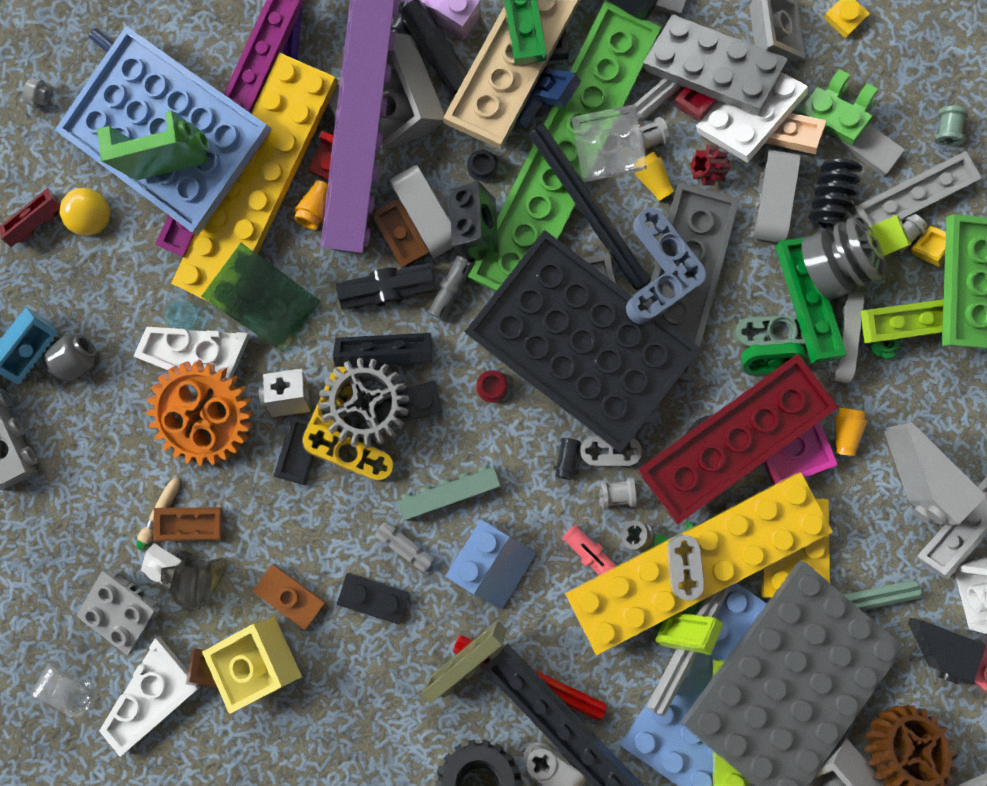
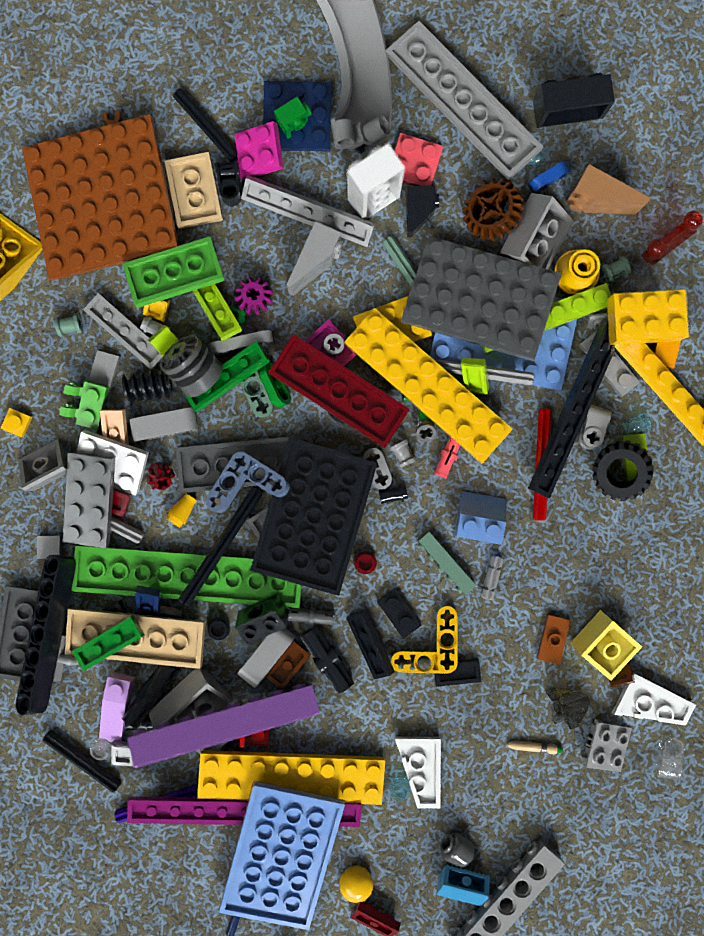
camera: 115 degrees left, 5 degrees up
bright green panel [97,110,209,181] -> none
white plate [141,543,181,587] -> none
orange gear [146,360,254,466] -> none
dark orange plate [153,507,222,541] -> none
clear green slope [201,243,321,352] -> none
light grey brick [259,368,311,418] -> none
light orange cone [294,180,328,230] -> none
light grey gear [318,358,409,448] -> none
black plate [336,573,410,625] -> none
olive plate [421,620,507,704] -> none
clear plate [571,104,647,182] -> none
light grey bush [630,117,670,155] -> none
light grey beam [667,535,704,601] -> none
light orange cone [834,407,868,456] -> none
none -> magenta gear [235,276,273,316]
none -> light grey bush [324,334,344,356]

